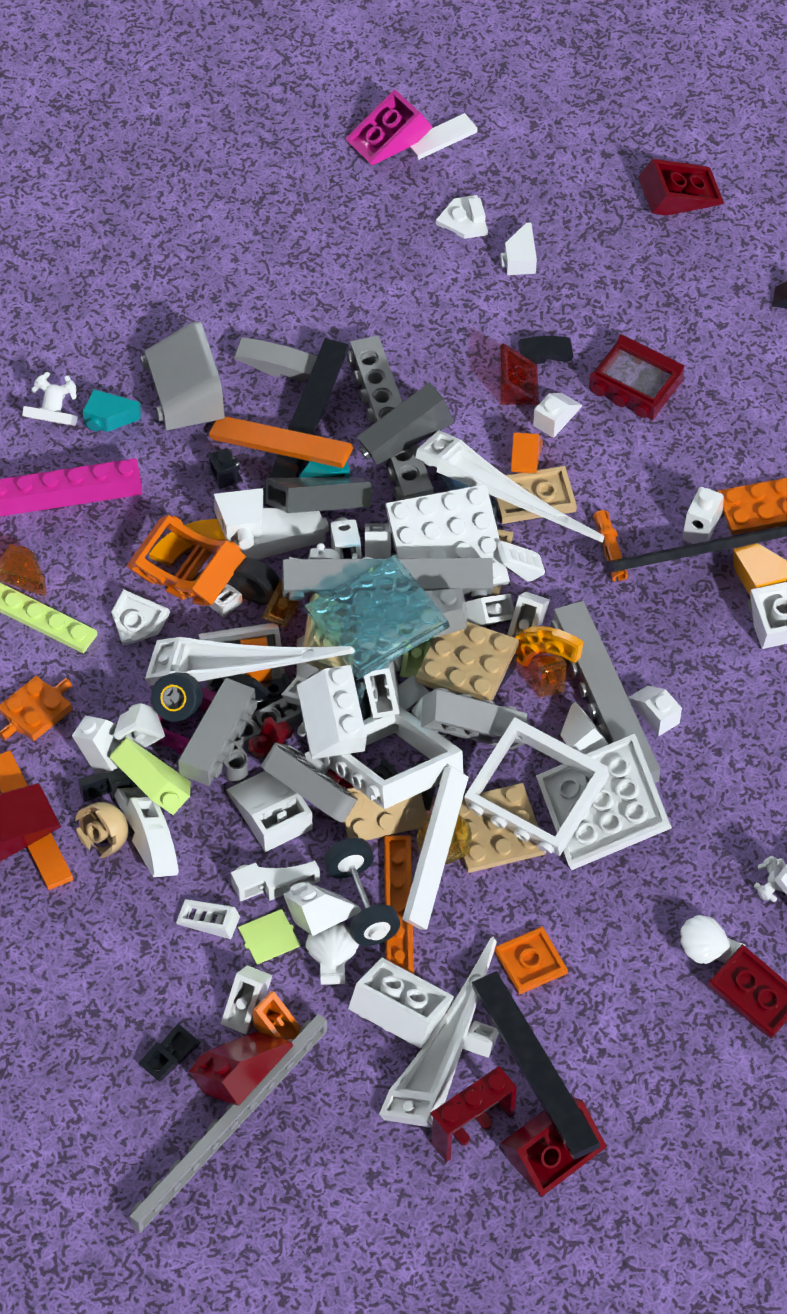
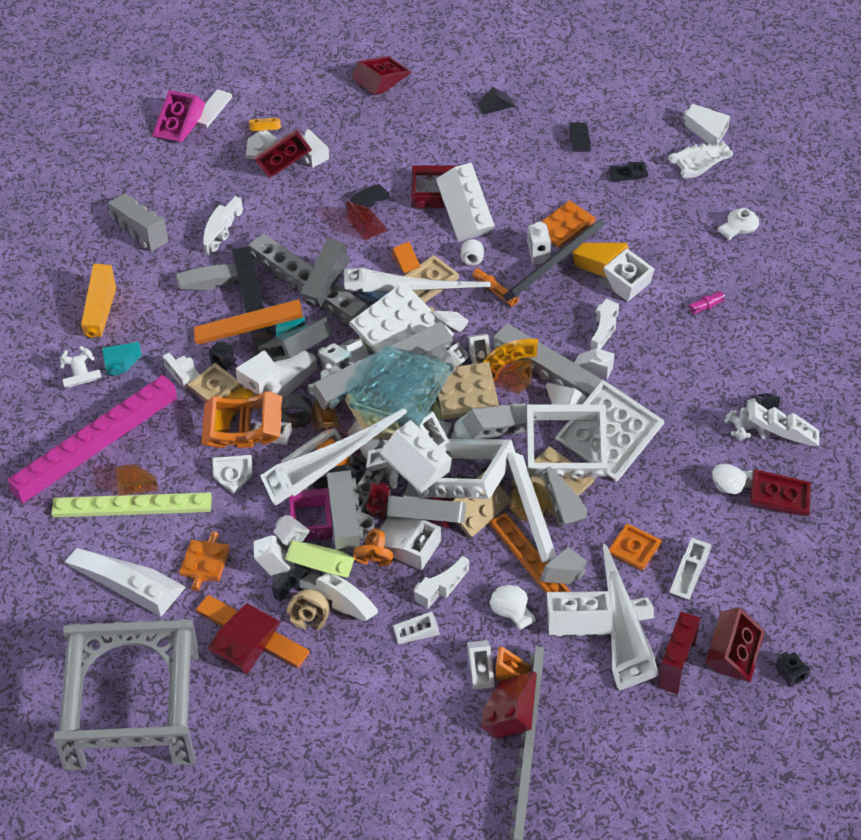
camera: 30 degrees left, 5 degrees down
black slope [138,1023,201,1082] -> none
light grey windscreen [140,321,225,431] -> none
black wheel [151,672,203,722] -> none
yellowish green piece [238,909,301,964] -> none
white slope [283,882,361,936] -> none
black axle [324,838,400,946] -> none
black tile [472,971,600,1160] -> none
white slope [533,393,582,438] -> none
none -> light orange slope [81,264,116,338]
none -> light grey wedge [108,193,168,252]
none -> white panel [163,353,200,390]
none -> tan plate [187,363,241,402]
none -> white slope [204,196,243,256]
none -> light orange beam [248,118,281,131]
none -> dark red slope [253,128,312,178]
none -> orange tile [353,528,394,566]
none -> white slope [436,163,494,242]
none -> white head [460,239,484,266]
none -> light grey slope [540,547,587,584]
none -> light grey slope [541,466,587,528]
none -> white slope [591,299,619,350]
none -> white slope [669,537,711,600]
none -> black brick [775,652,810,687]

